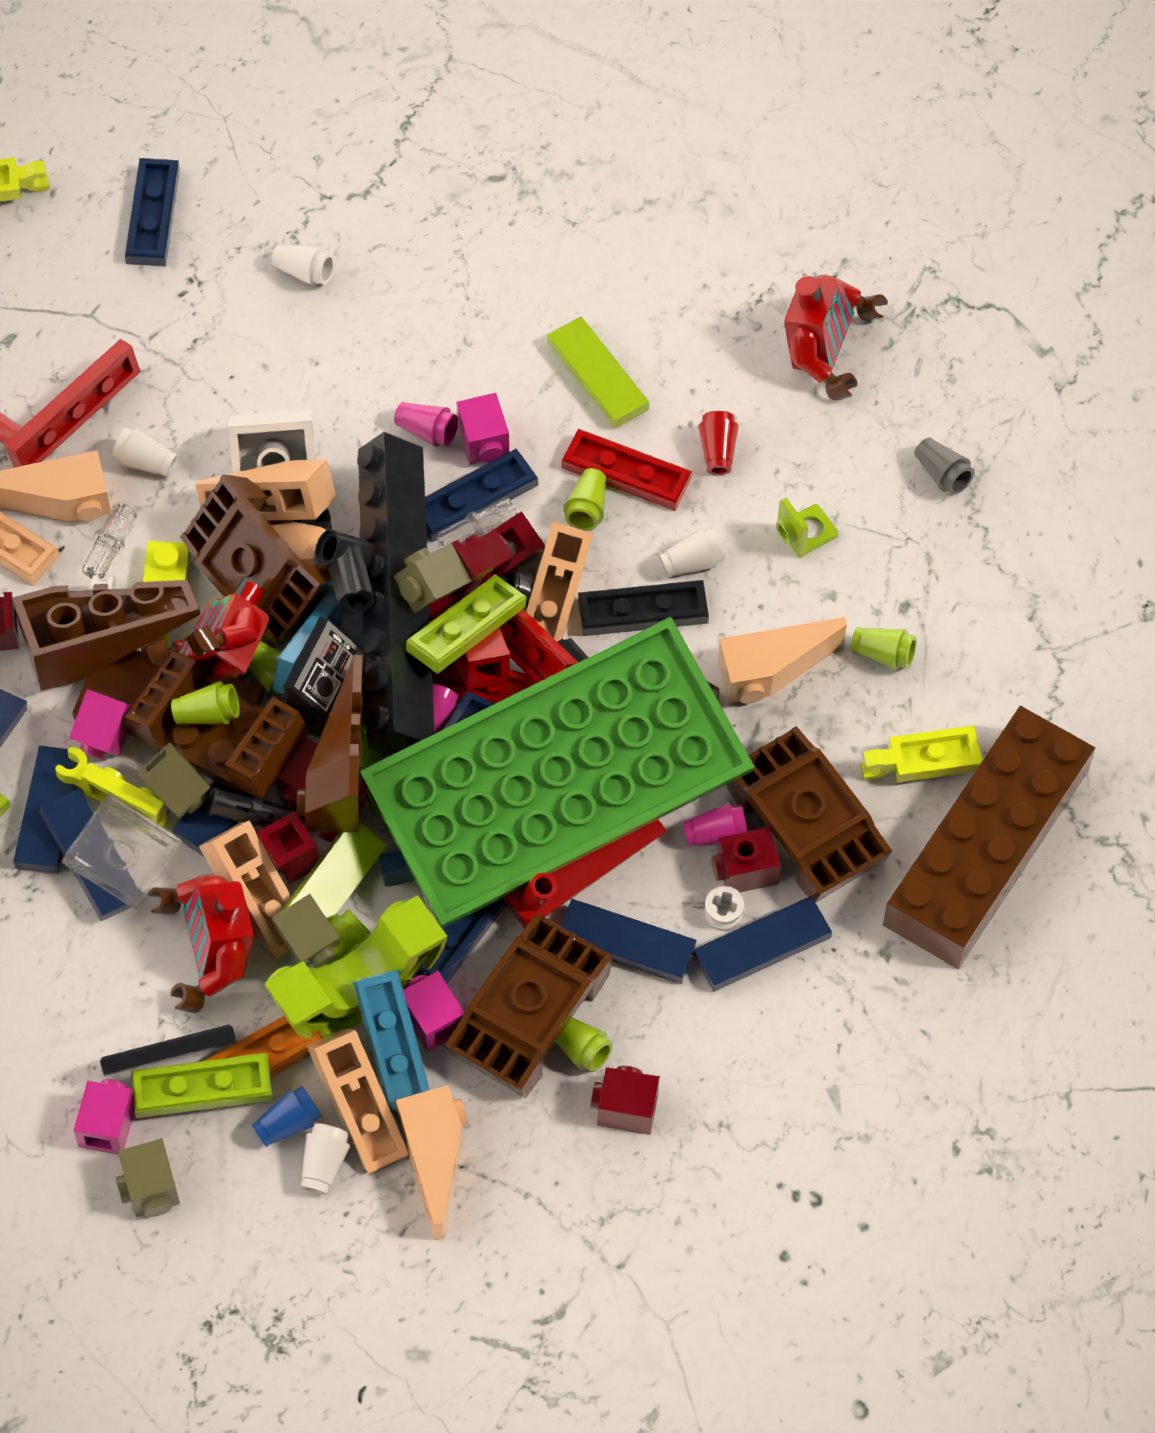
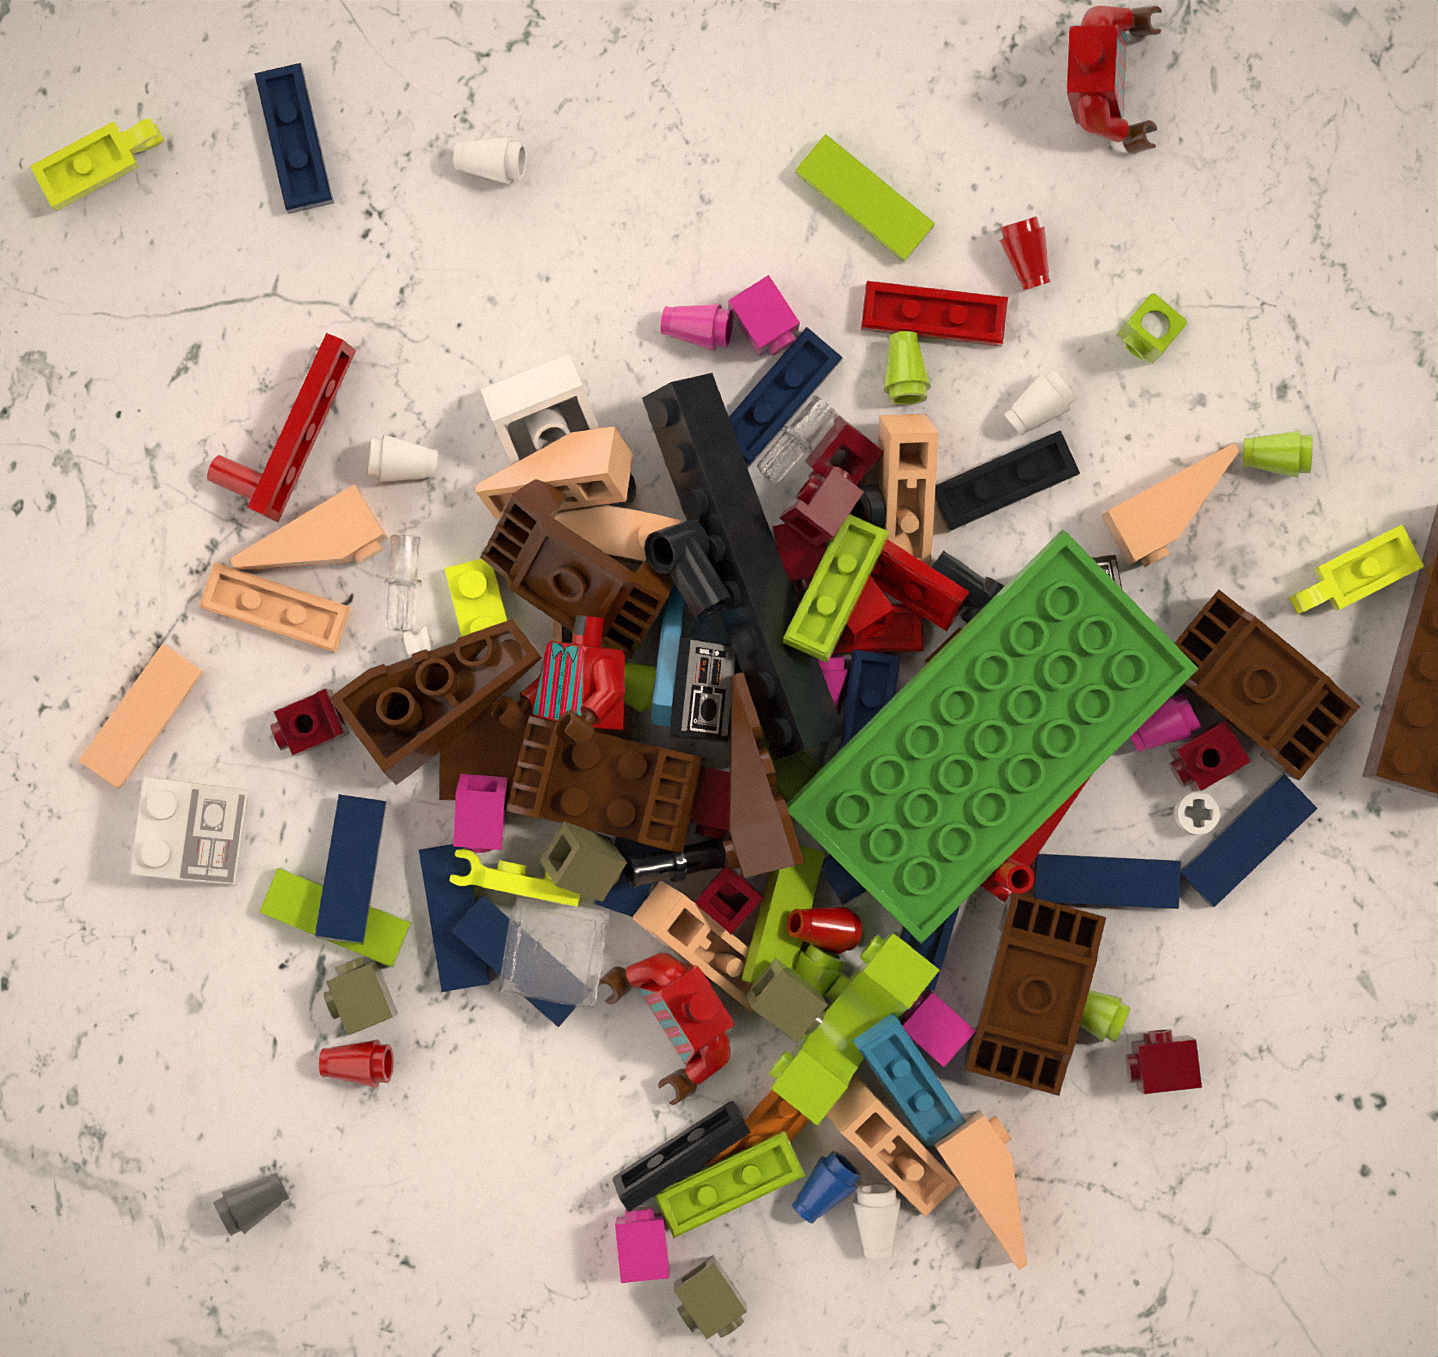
camera: 20 degrees left, 25 degrees up
lime cone [171,681,239,725] -> none
olive brick [393,543,473,614] -> none
dark grey cone [914,437,975,495] -> none
none -> red cone [787,906,862,954]

